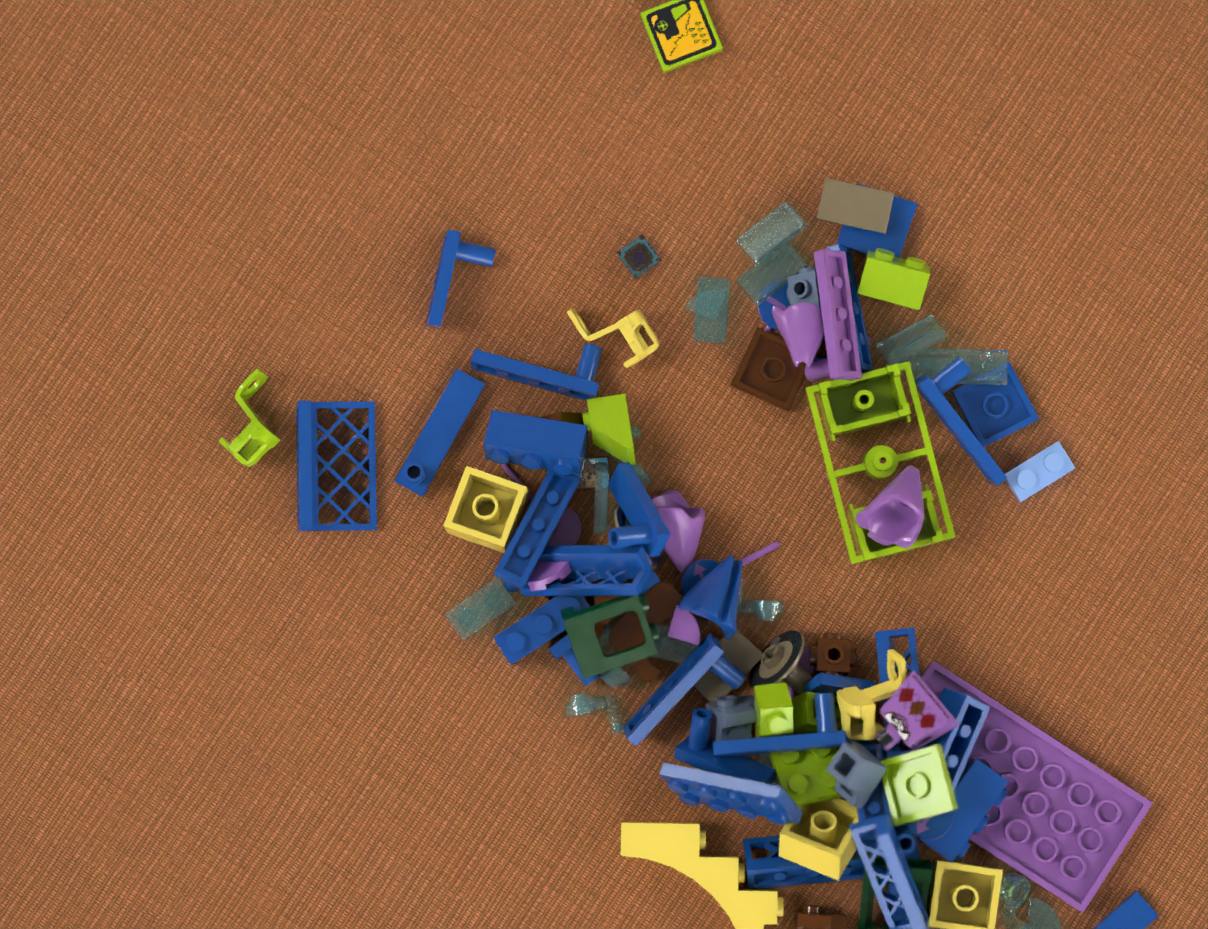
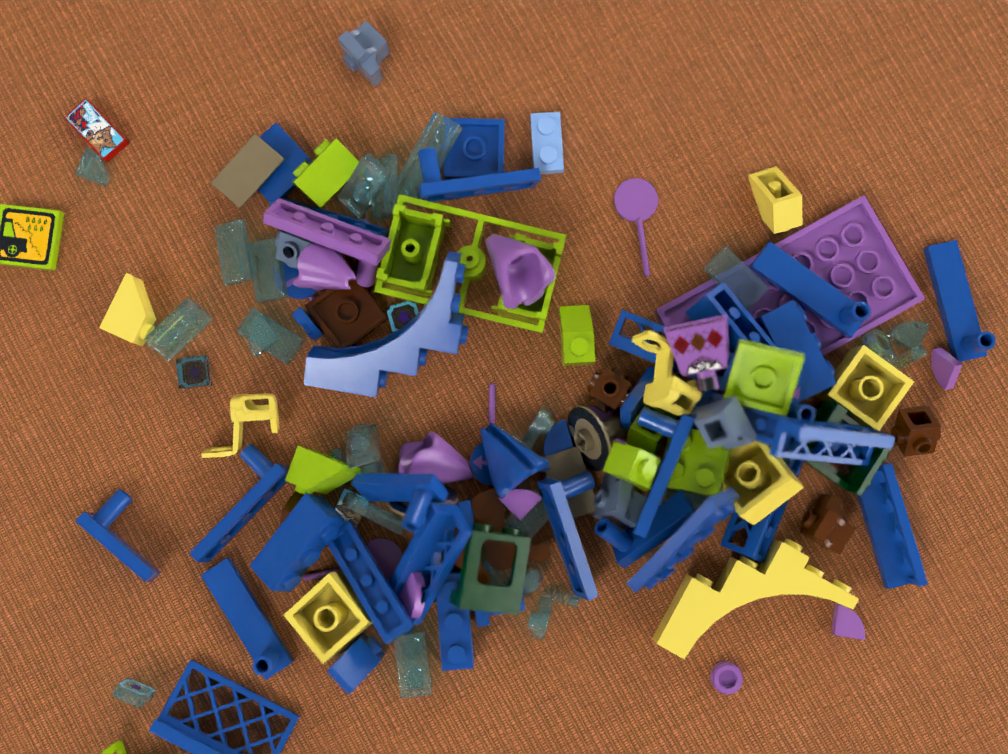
camera: 65 degrees left, 0 degrees up
none -> tile [64,98,129,163]
none -> clear light blue tile [75,147,109,187]
none -> light yellow slope [99,273,156,346]
none -> clear light blue tile [112,678,156,708]
none -> clear light blue plate [144,297,213,361]
none -> blue tile [292,307,324,341]
none -> arch [304,251,469,398]
none -> blue slope [327,632,385,695]
none -> sand blue brick [338,21,390,87]
none -> clear light blue plate [338,153,392,218]
none -> clear light blue plate [346,423,380,469]
none -> tile [386,301,419,332]
none -> blue tile [543,419,574,457]
none -> lime slope [559,305,595,366]
none -> medium lavender piece [614,178,658,277]
none -> clear light blue tile [703,246,769,310]
none -> medium lavender tile [710,661,743,694]
none -> light yellow slope [749,166,803,234]
none -> blue piece [749,241,871,338]

